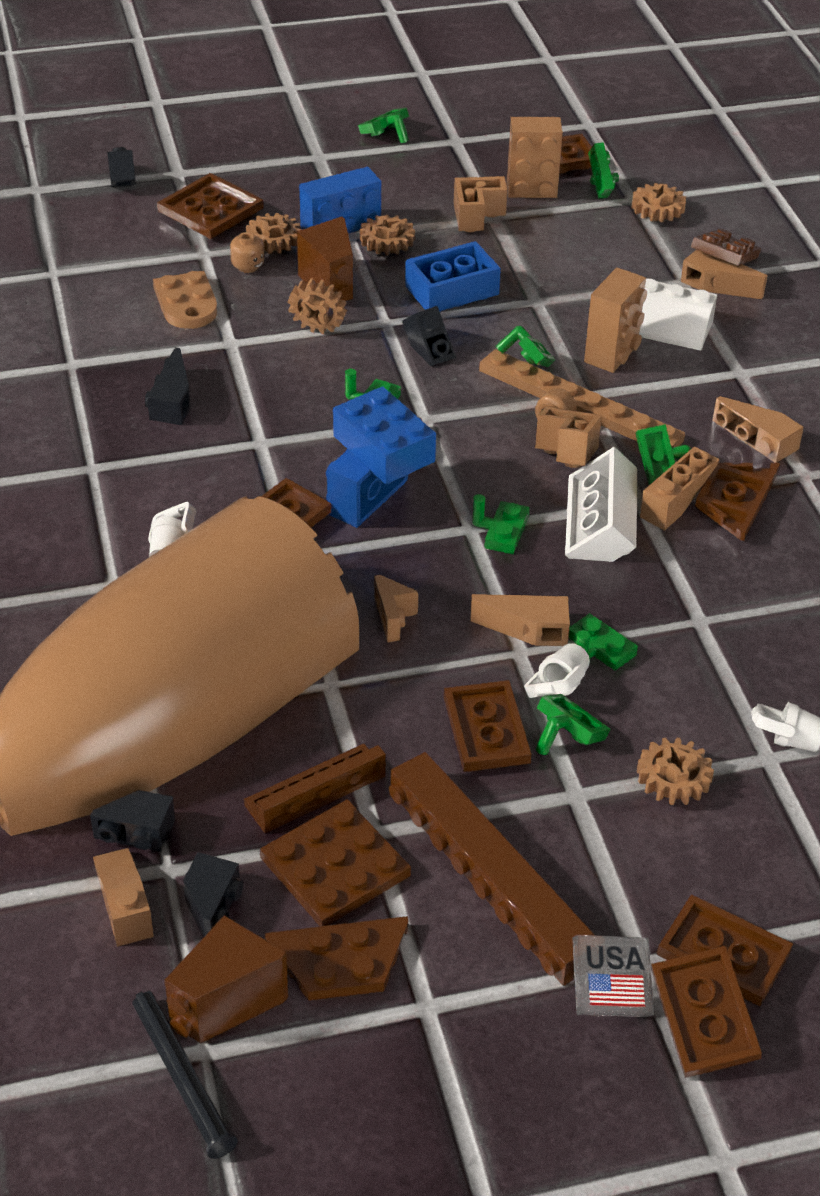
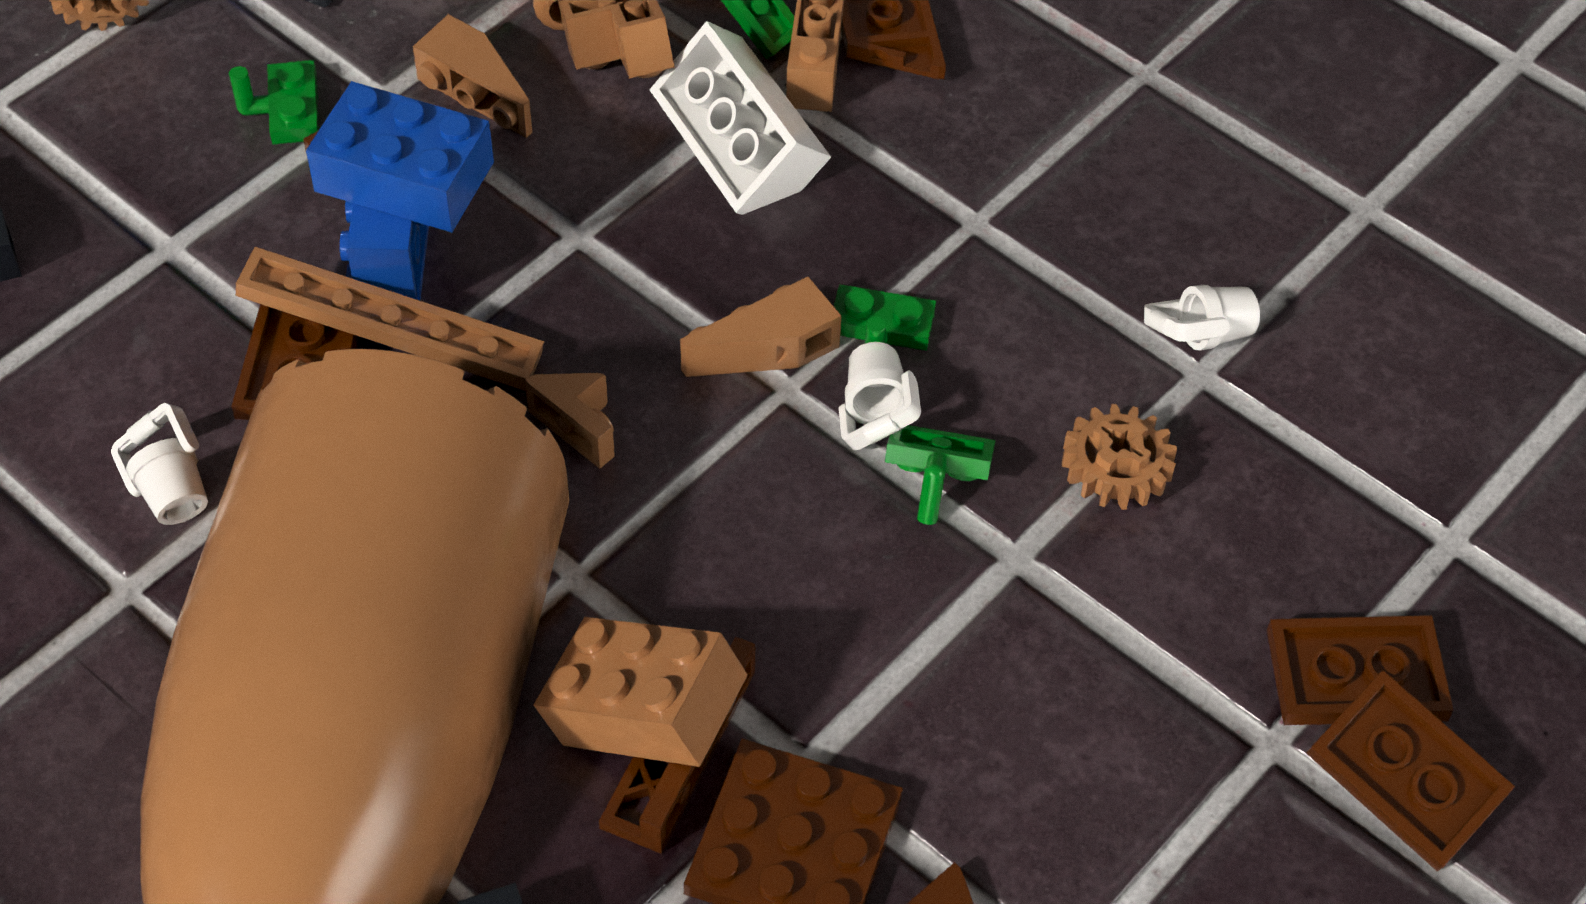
camera: 35 degrees left, 10 degrees up
reddish brown brick [389,752,602,986] -> none
reddish brown plate [444,680,532,772] -> none
green plate [472,494,530,555] -> none
clear tile [573,935,654,1017] -> none
none -> medium nougat plate [236,247,544,391]
none -> medium nougat slope [413,14,532,138]
none -> medium nougat brick [534,617,748,767]

